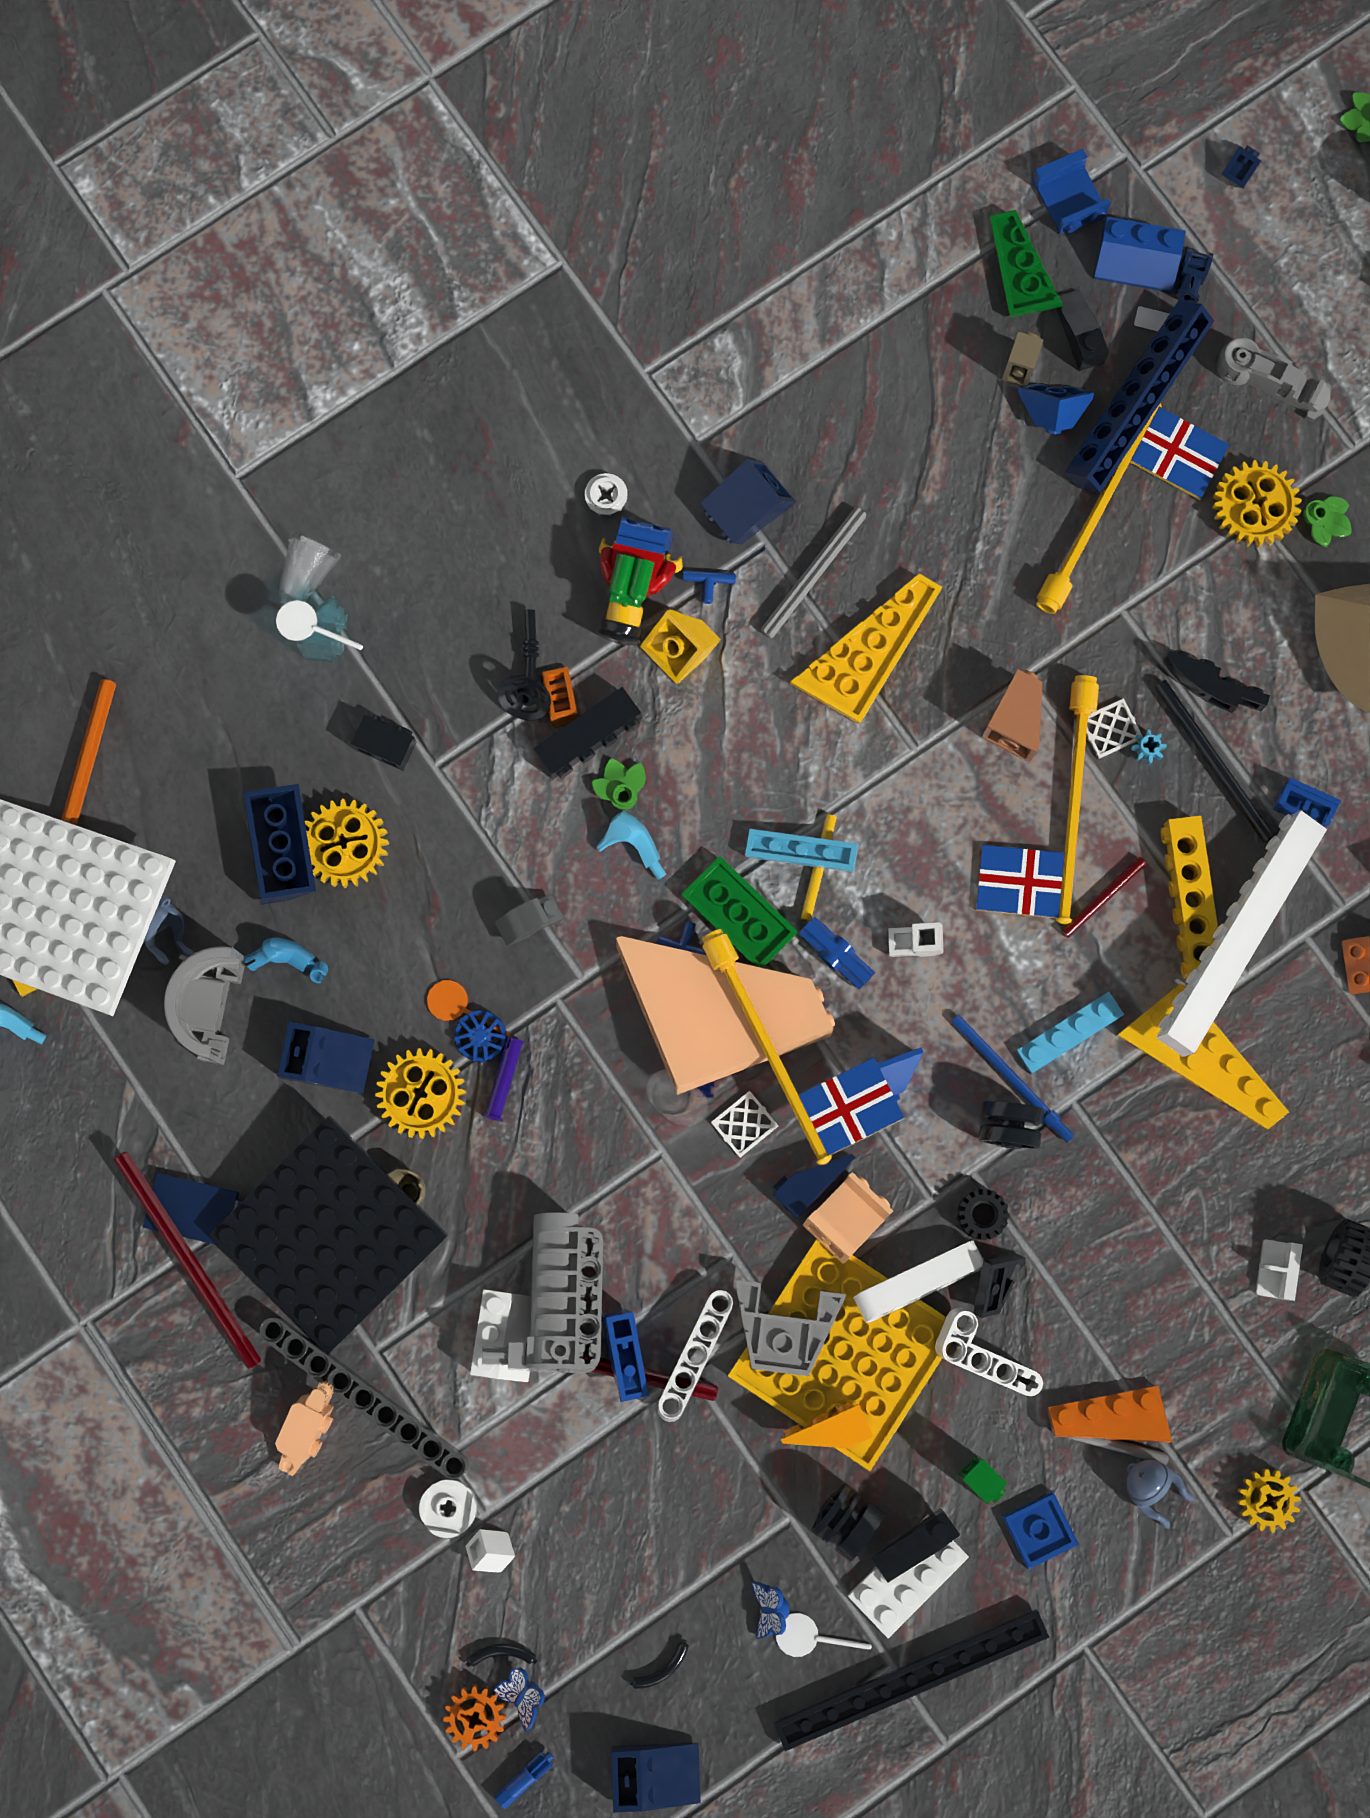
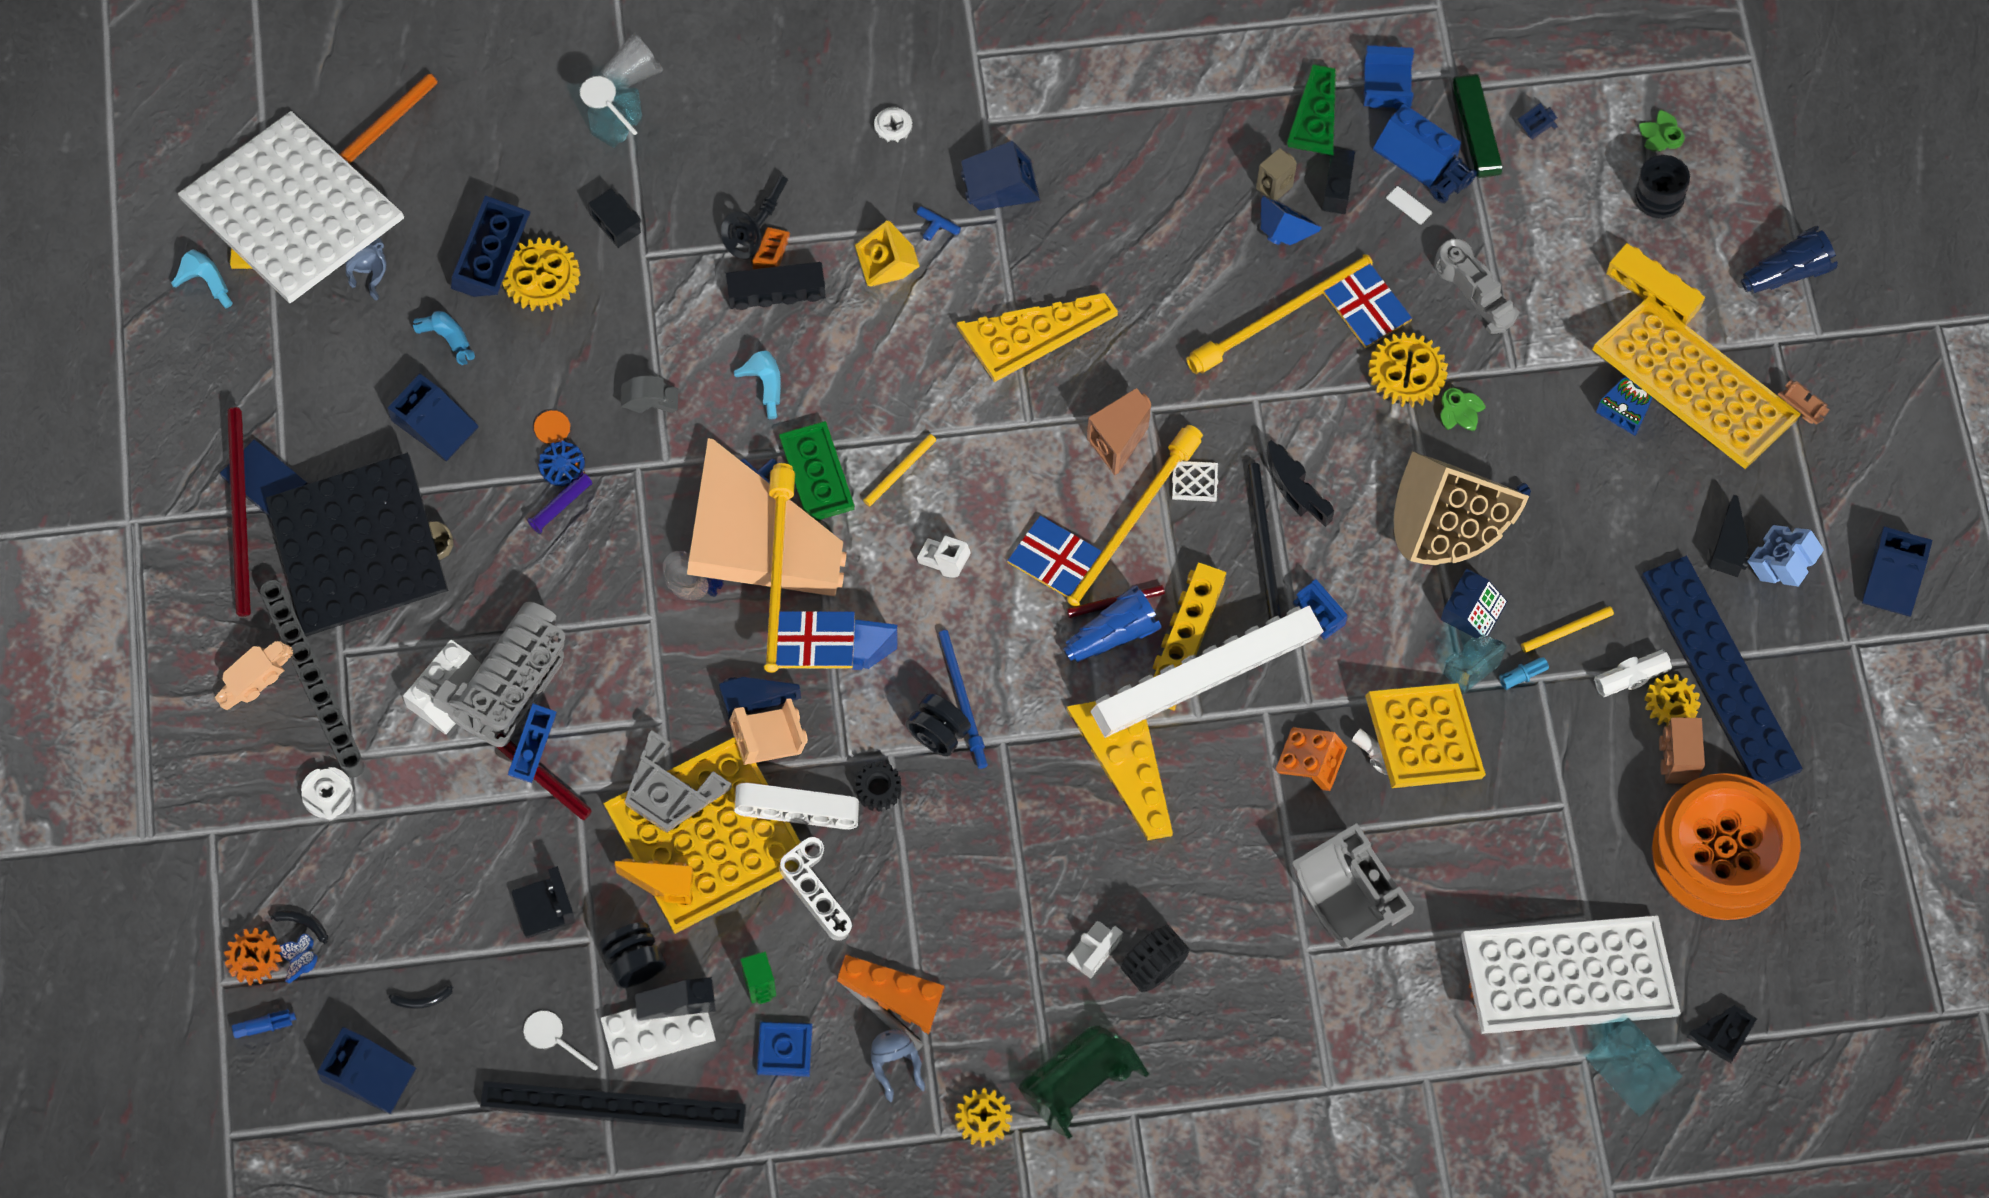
camera: 25 degrees right, 15 degrees down
light grey piece [164,946,245,1065] -> none
yellow gear [375,1048,467,1139] -> none
white panel [465,1529,515,1573] -> none
bright green plate [592,758,646,810] -> none
piece [598,517,683,646] -> none
white beam [658,1290,733,1422] -> none
white window [711,1091,778,1158] -> none
medium azure plate [745,829,858,872] -> none
blue animal [751,1582,789,1639] -> none
light grey axle [761,507,866,638] -> none
blue piece [799,917,876,990] -> none
black wing [973,1254,1025,1318] -> none
medium azure plate [1016,992,1124,1074] -> none
dark blue brick [1065,301,1214,493] -> none
medium azure gear [1131,729,1167,765] -> none
none -> black bracket [511,866,576,938]
none -> blue cone [1063,585,1162,662]
none -> dark green beam [1453,74,1502,178]

